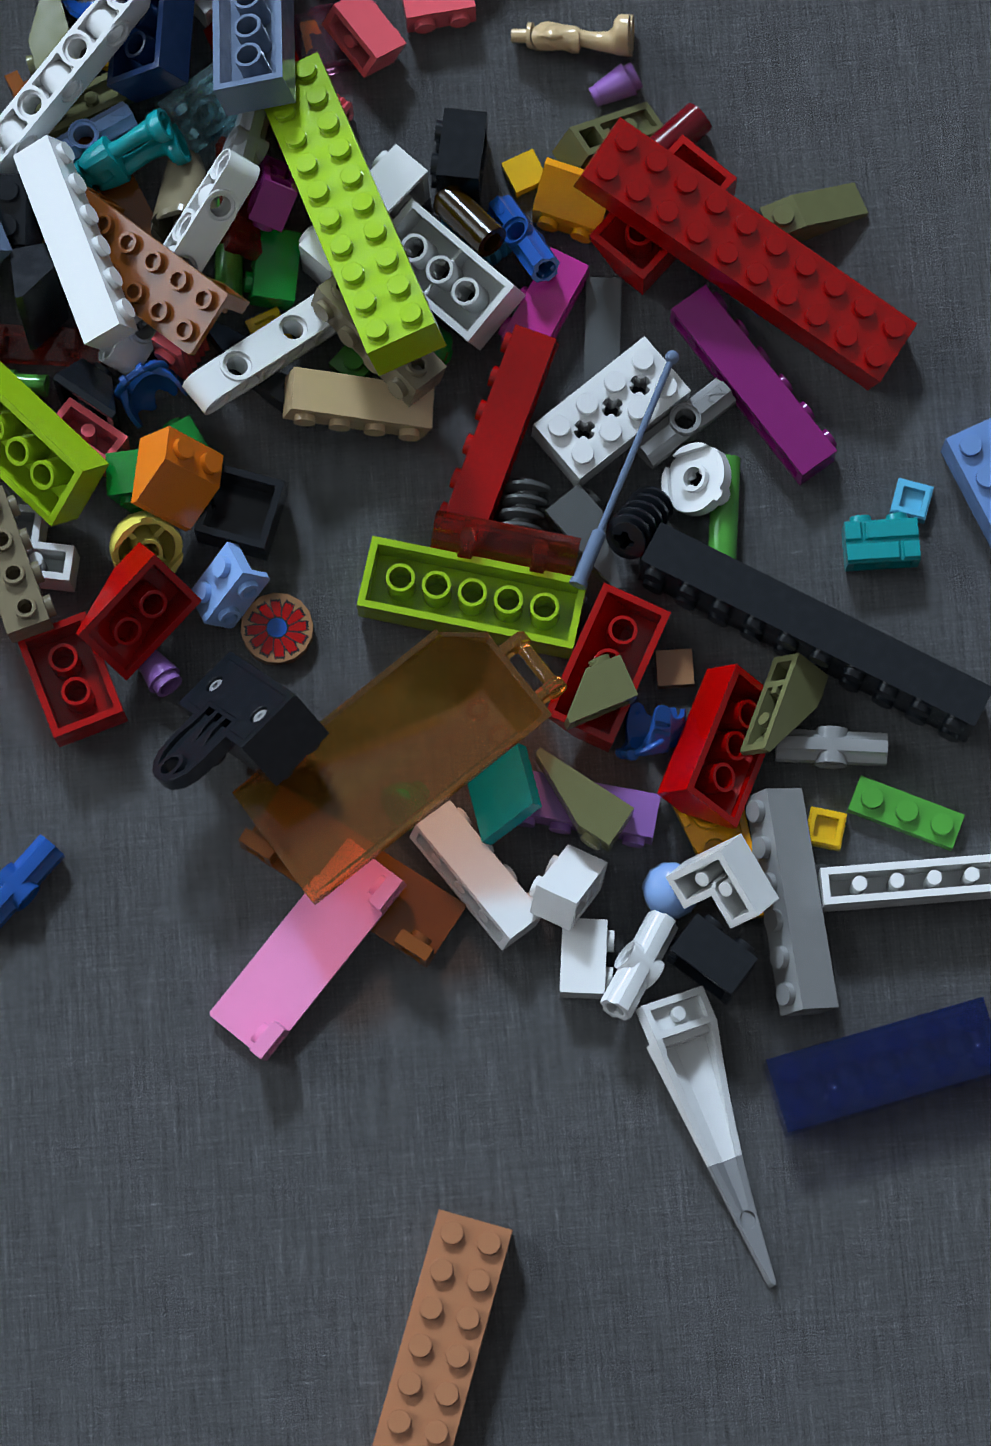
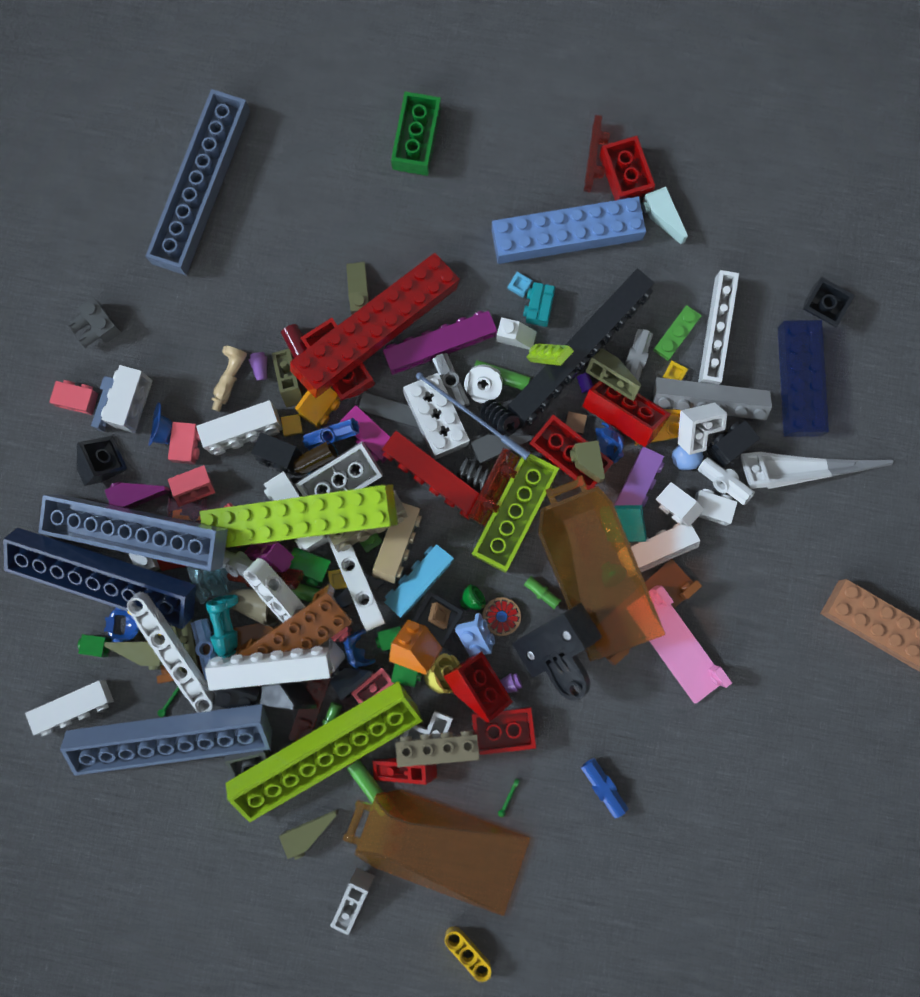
camera: 75 degrees left, 5 degrees up
olive slope [536,747,634,852] -> none
none -> white brick [196,400,283,455]
none -> medium azure slope [384,544,454,619]
none -> medium nougat tile [428,602,451,629]
none -> green brick [460,584,486,610]
none -> white slope [496,317,537,350]
none -> bright green pin [524,576,561,609]
none -> lime plate [526,343,574,366]
none -> dark purple hinge [577,373,593,393]

